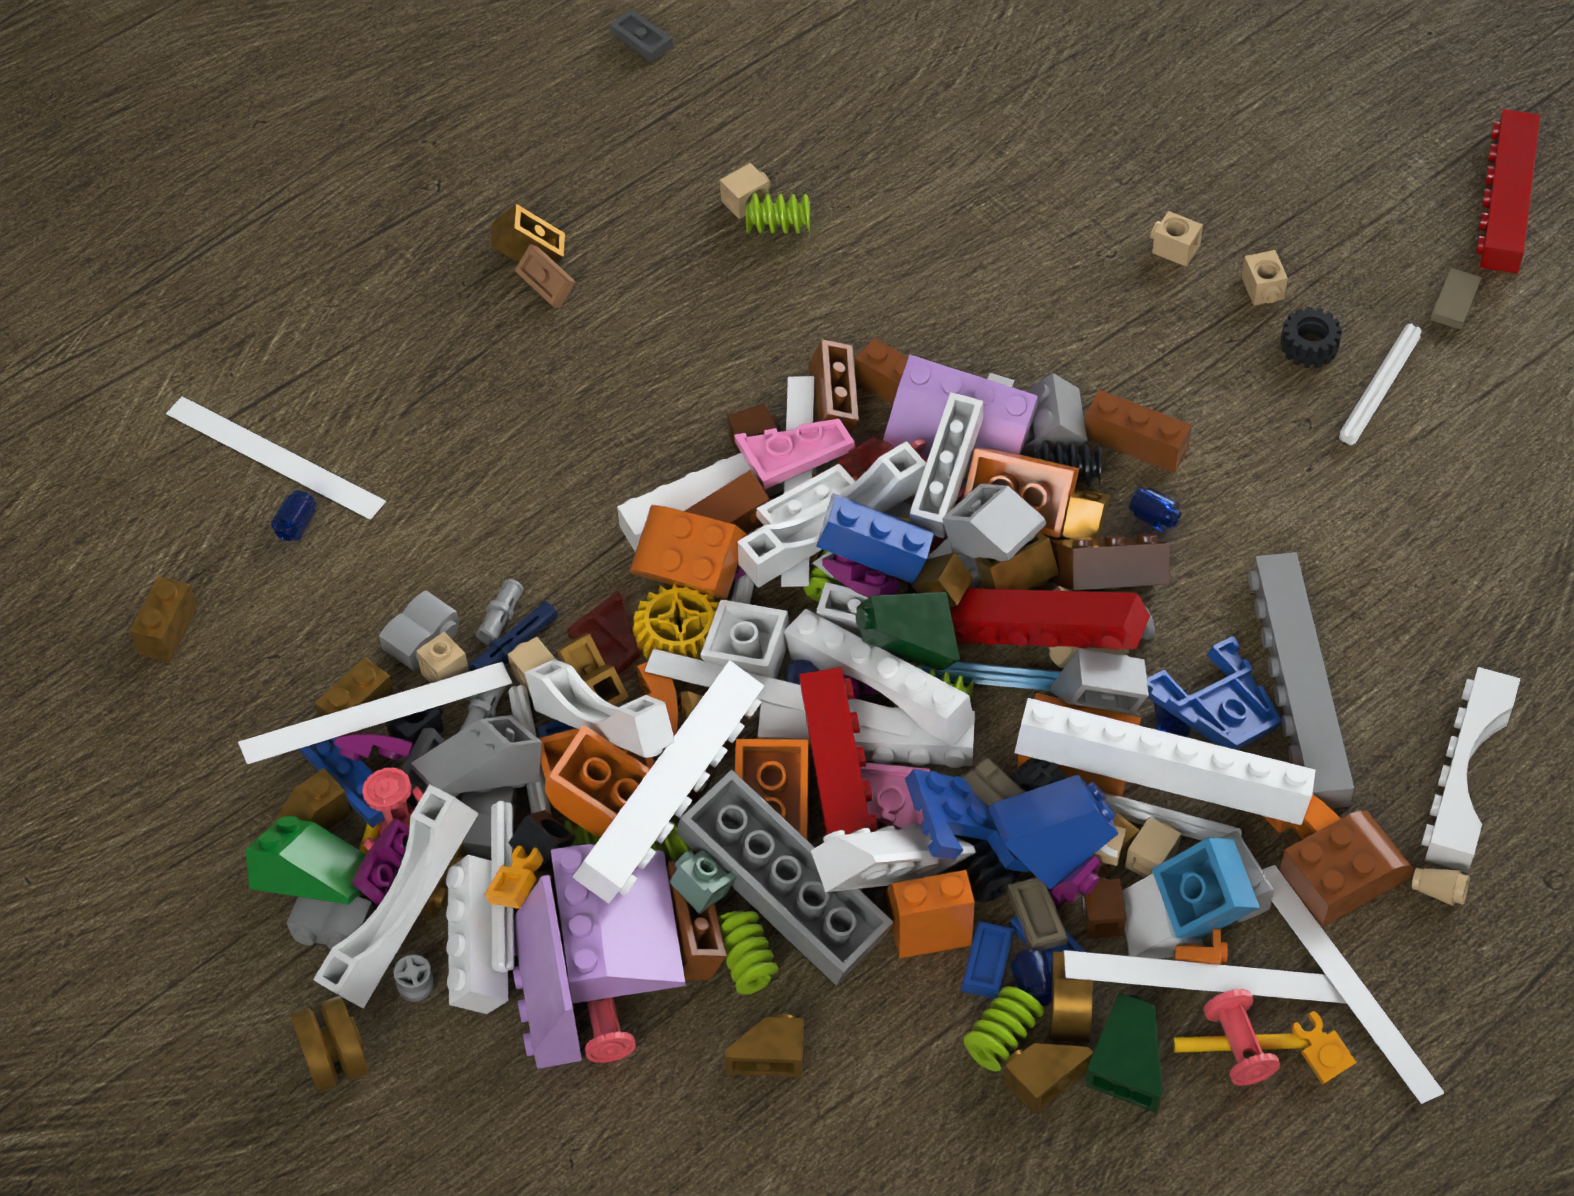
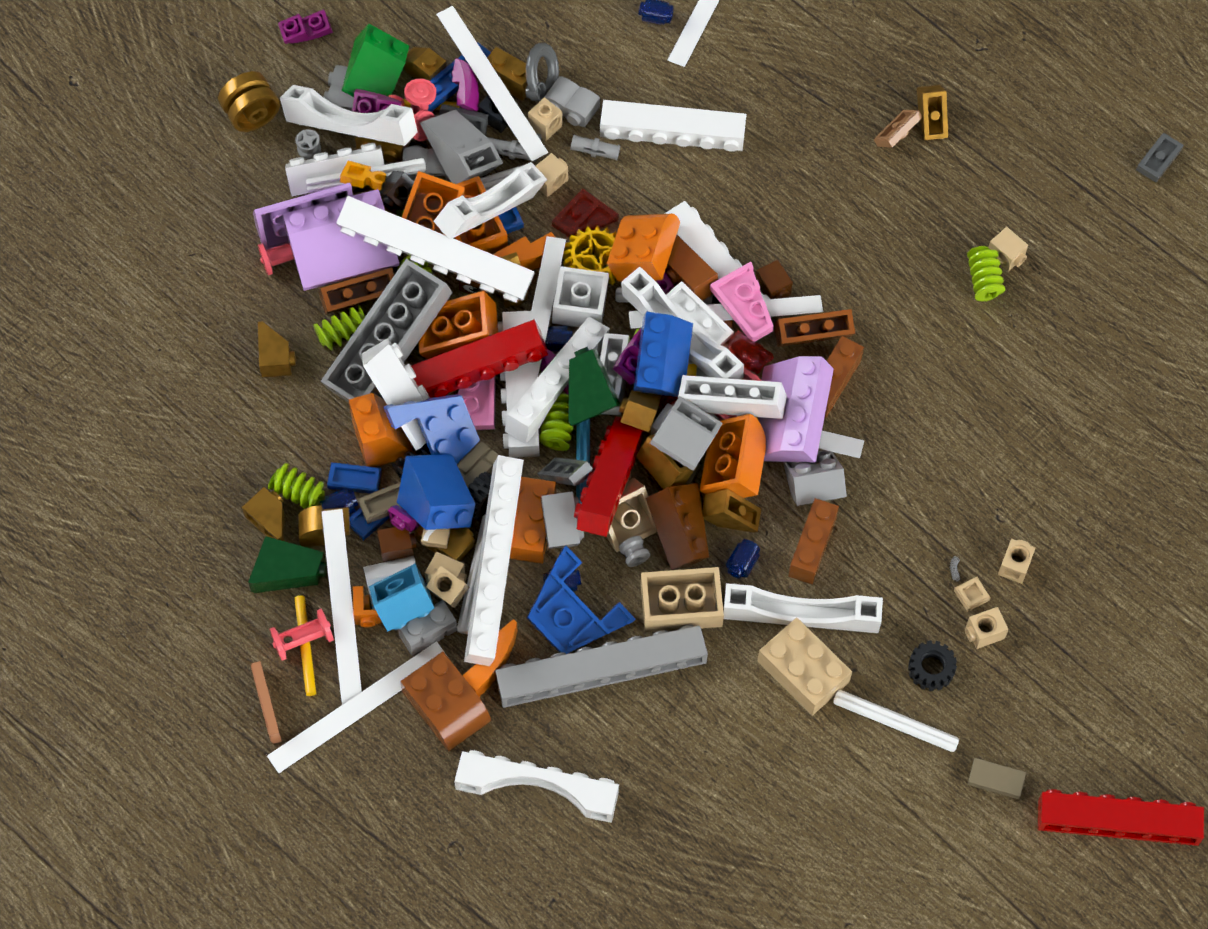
camera: 80 degrees right, 10 degrees up
dark blue pin [468,601,558,671] -> none
pearl gold brick [556,633,629,705] -> none
sand green brick [669,849,737,914] -> none
black piece [1034,441,1102,487] -> none
light orange plate [1291,1011,1356,1085] -> none
tan cone [1412,868,1470,906] -> none
none -> nougat tile [250,661,282,744]
none -> magenta slope [278,9,333,44]
none -> tan brick [426,566,470,608]
none -> dark grey piece [525,42,559,101]
none -> dark grey plate [537,457,593,486]
none -> white brick [600,100,746,152]
none -> tan brick [640,567,724,632]
none -> white arch [723,583,883,633]
none -> tan brick [757,617,852,716]
none -> light grey leg [950,556,960,582]
none -> tan tile [954,576,990,612]

